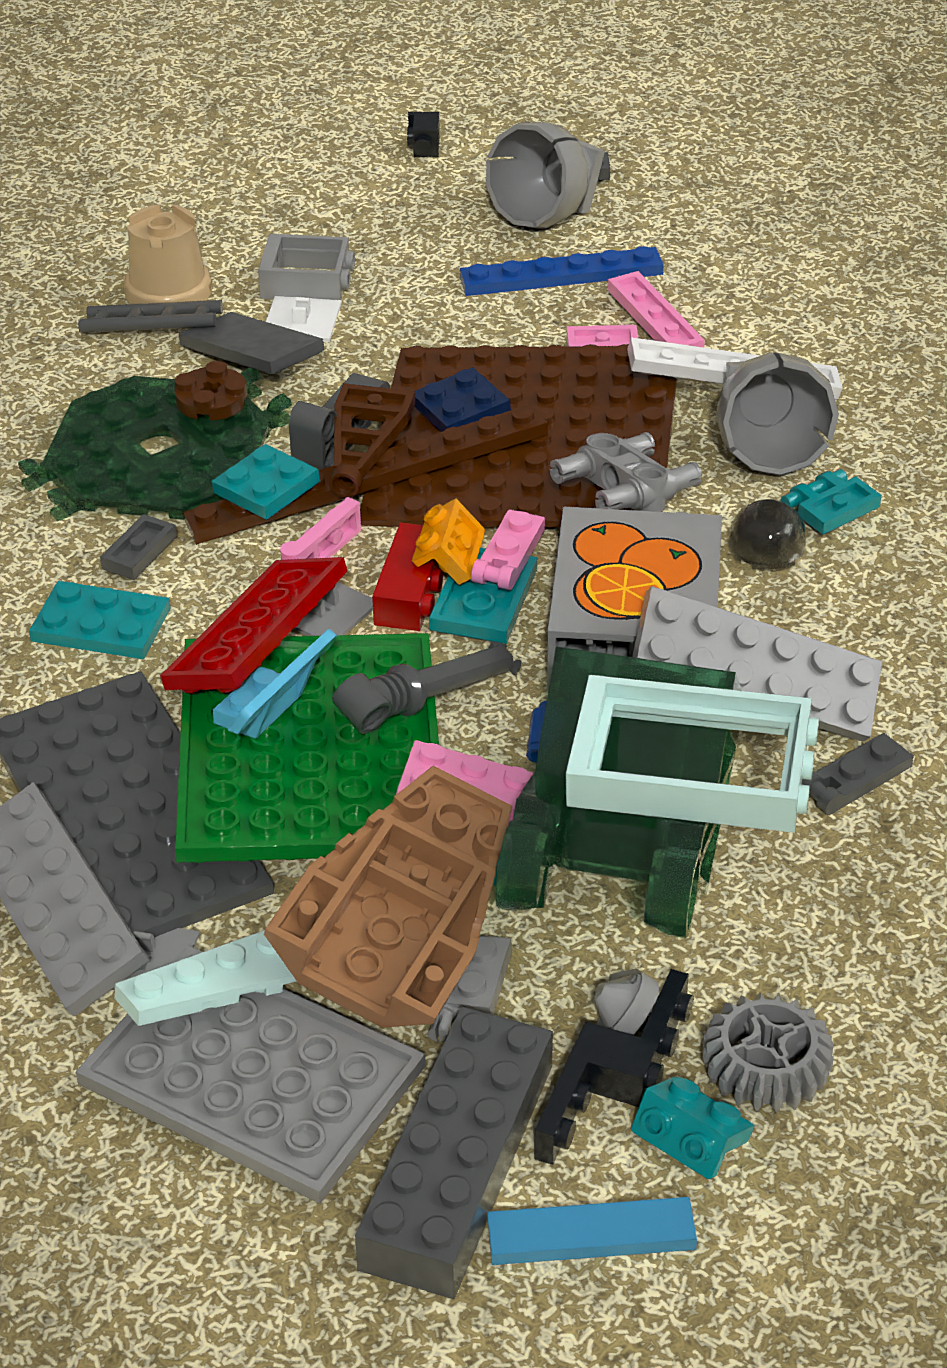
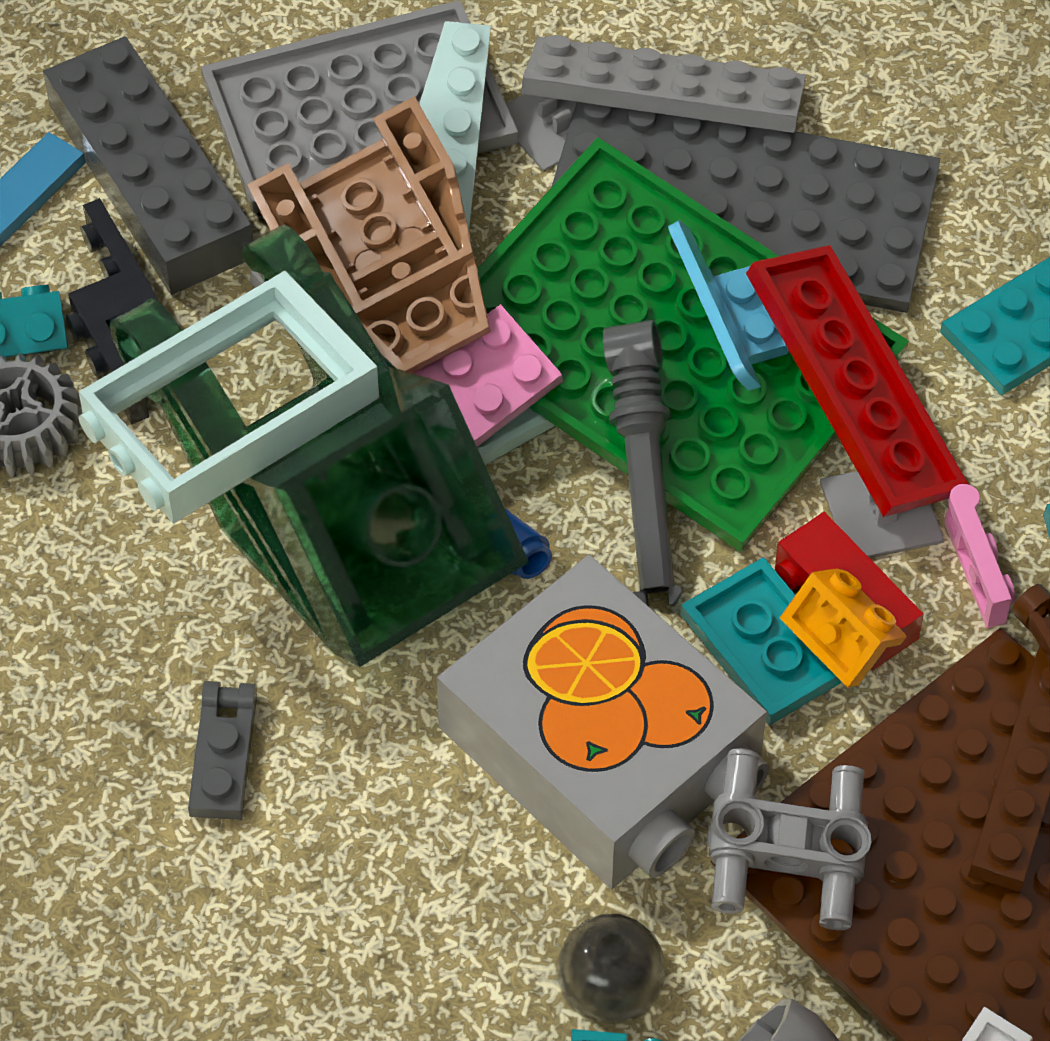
camera: 130 degrees right, 15 degrees up
bright pink plate [471,510,545,590] -> none
light grey plate [630,586,882,741] -> none

